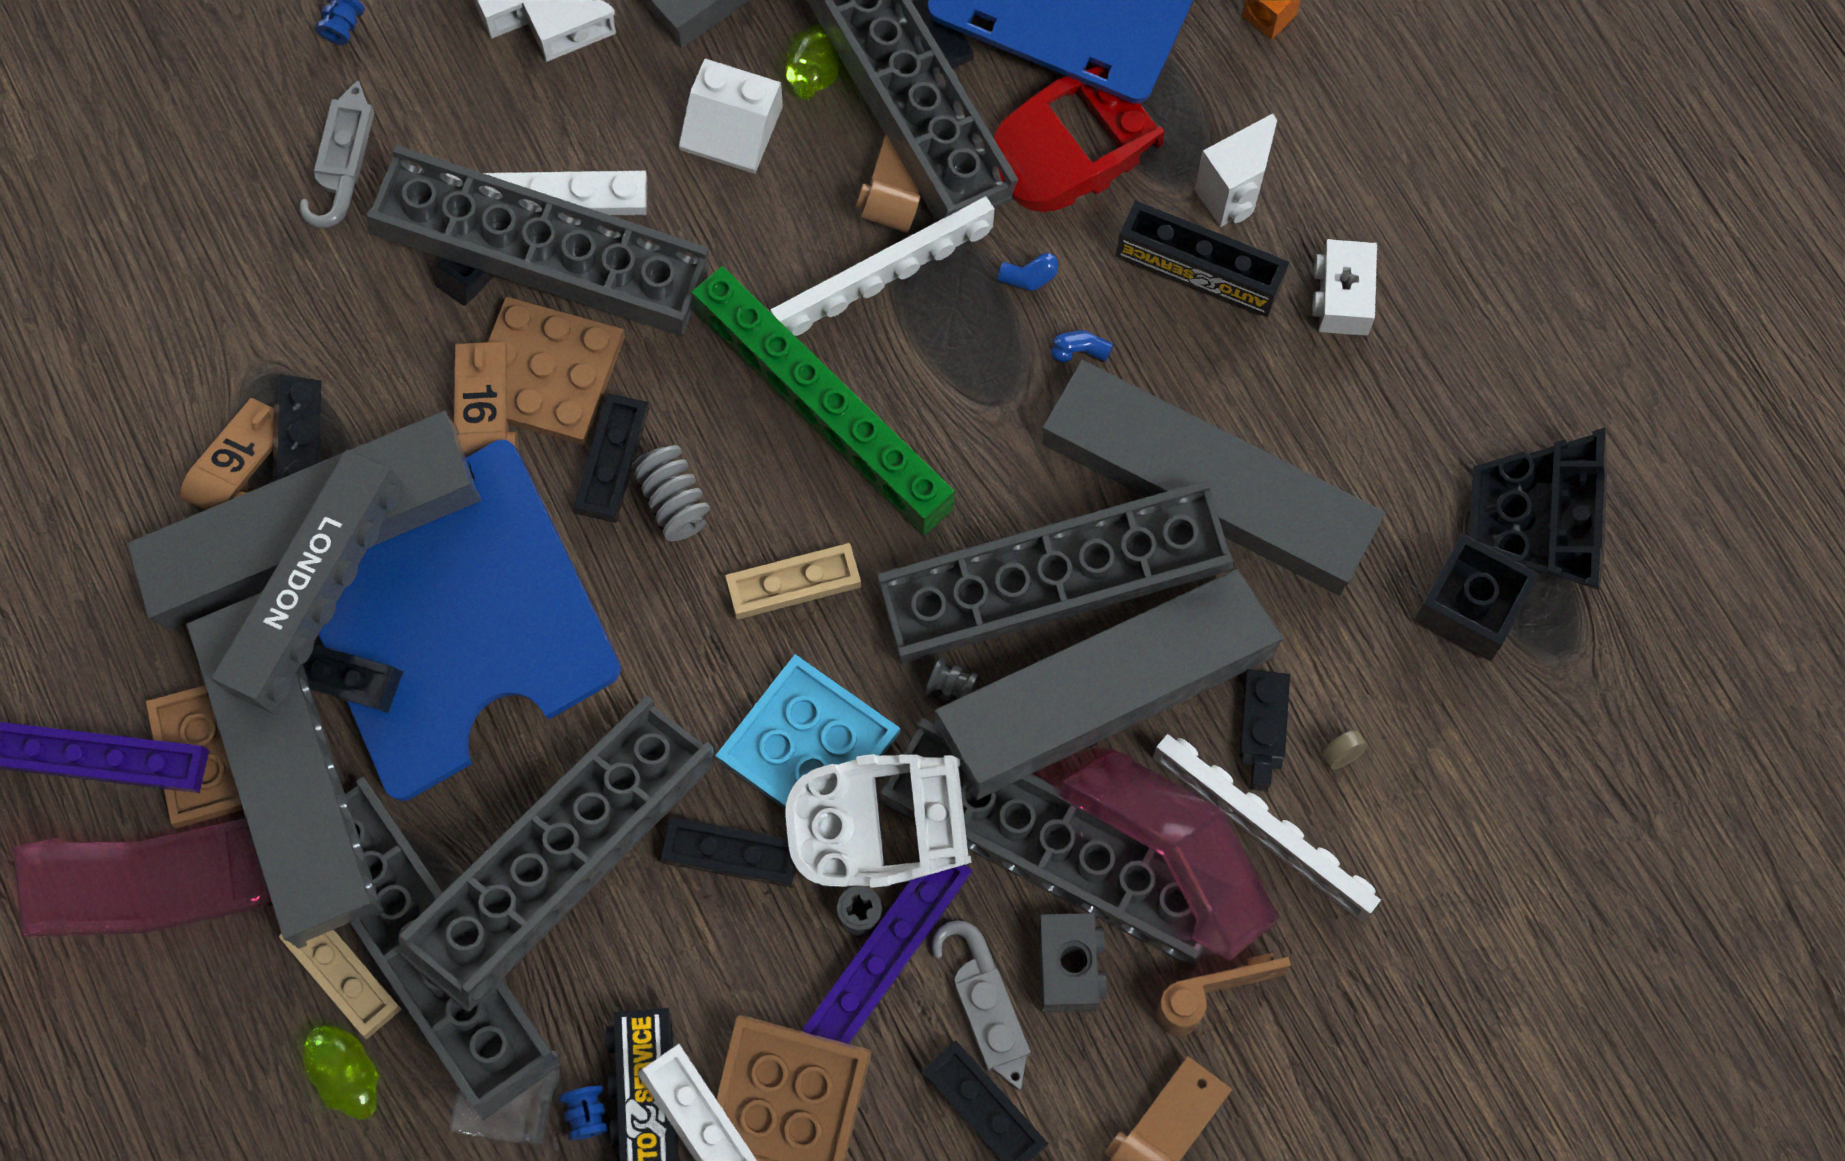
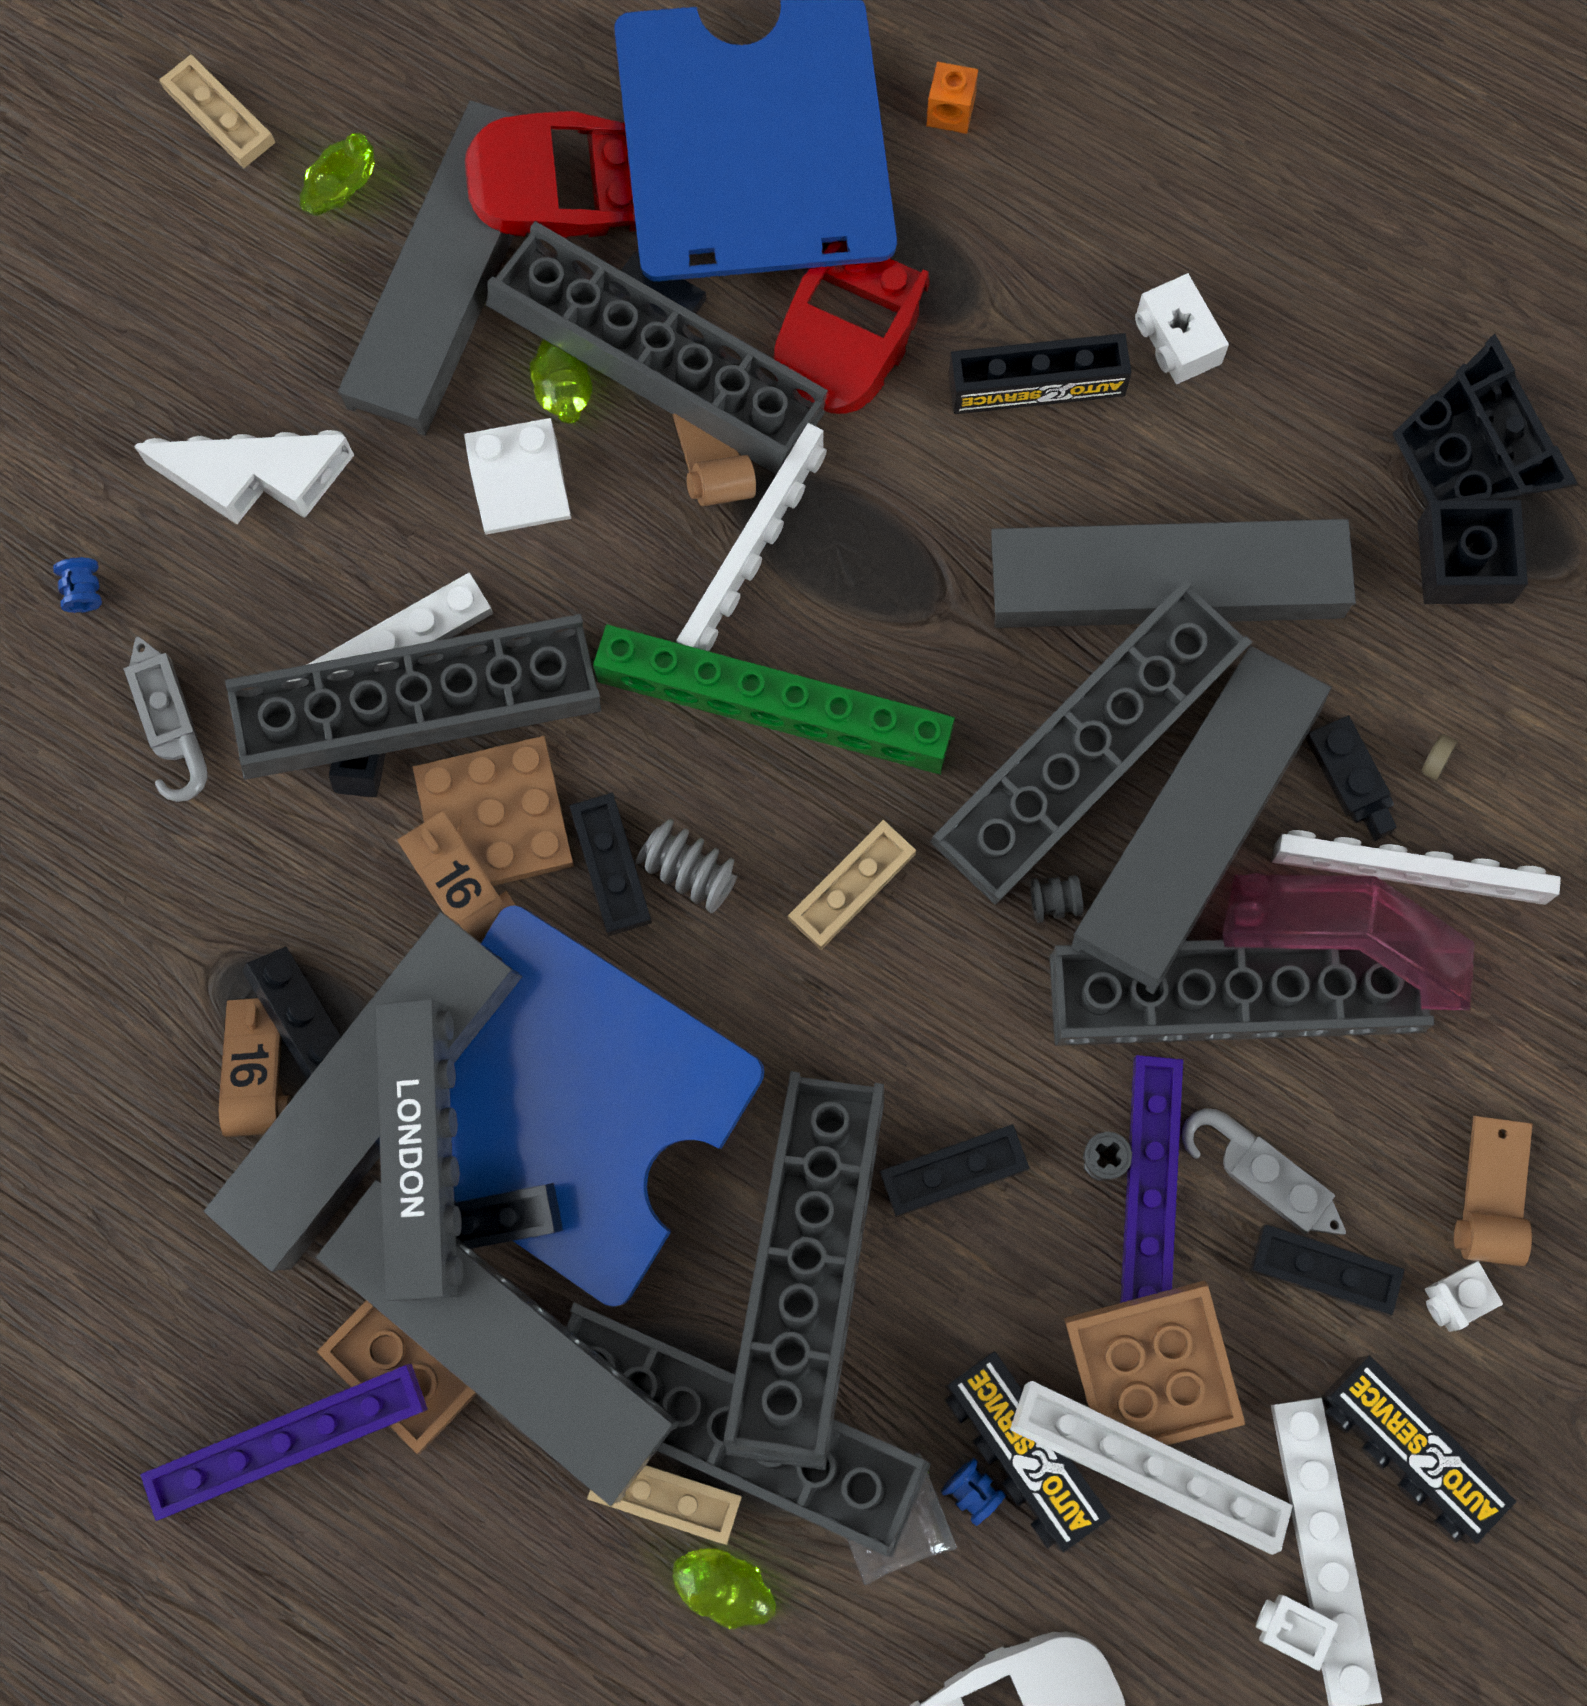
camera: 25 degrees left, 5 degrees up
clear pink windscreen [13,818,273,937] -> none
medium azure plate [715,654,900,809] -> none
white slope [785,754,971,888] -> none
blue arm [997,253,1058,291] -> none
dark grey brick [1038,913,1107,1013] -> none
blue arm [1050,330,1114,363] -> none
medium nougat door [1156,953,1291,1036] -> none
white slope [1194,114,1277,227] -> none

